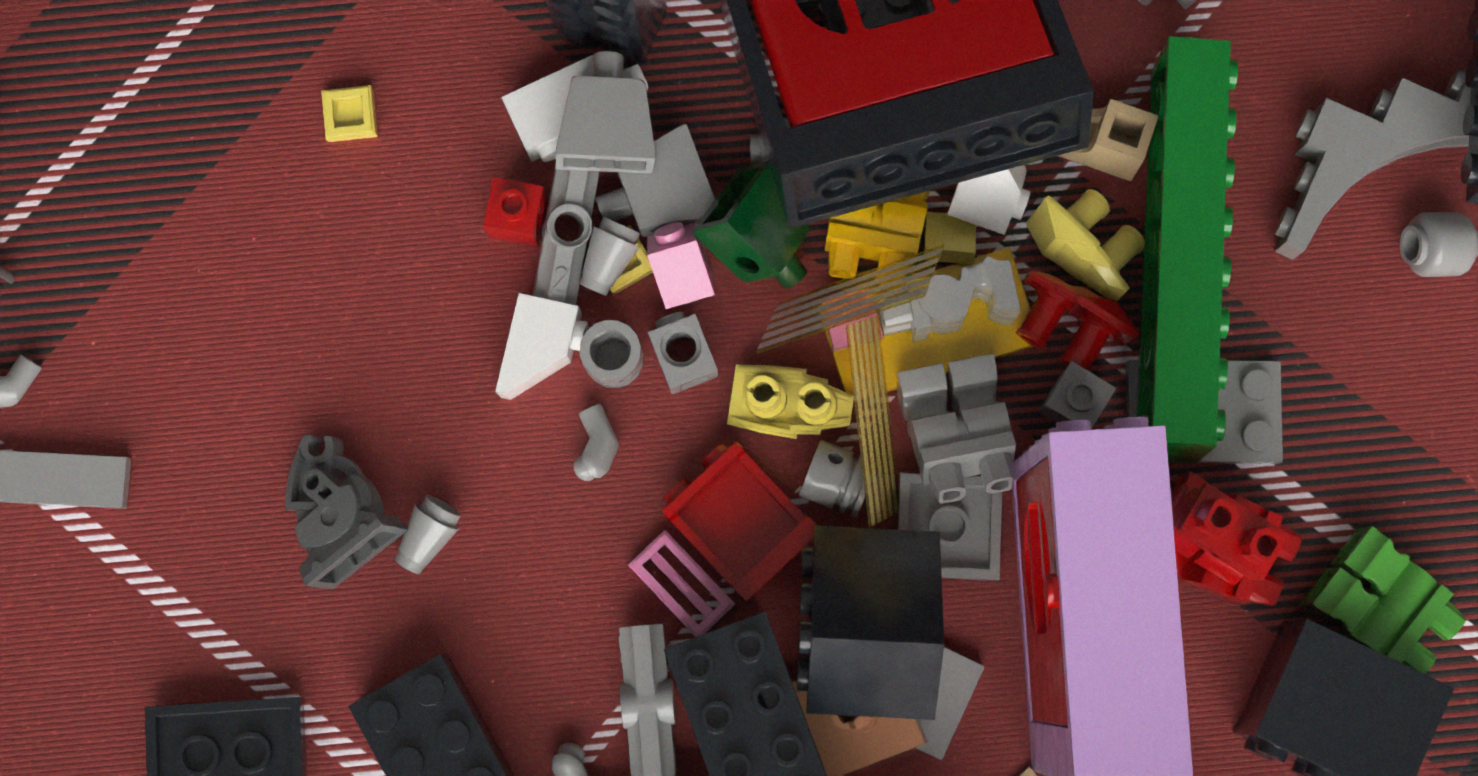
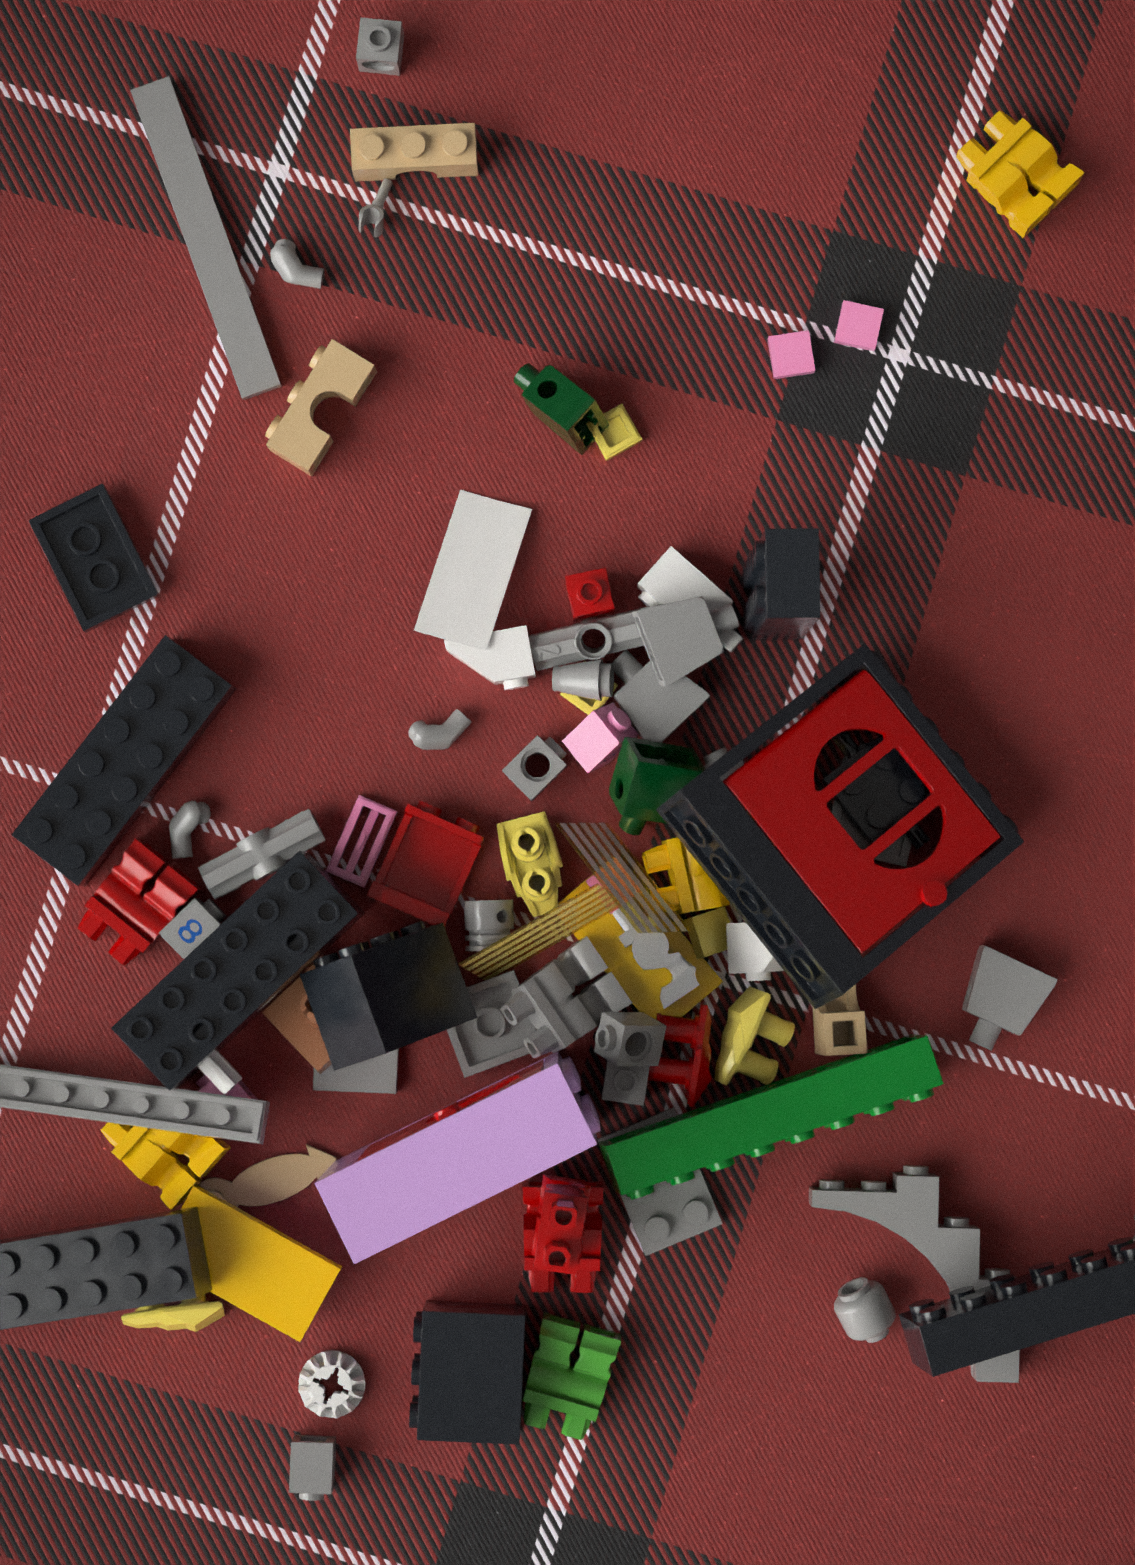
camera: 65 degrees right, 5 degrees up
dark grey piece [285,435,408,590] -> none
light grey cone [394,495,461,574] -> none
light grey piece [580,320,644,388] -> none
none -> tan arch [265,339,377,476]
none -> white sticker [414,490,532,651]
none -> dark green torso [514,363,609,455]
none -> light grey brick [594,1012,666,1066]

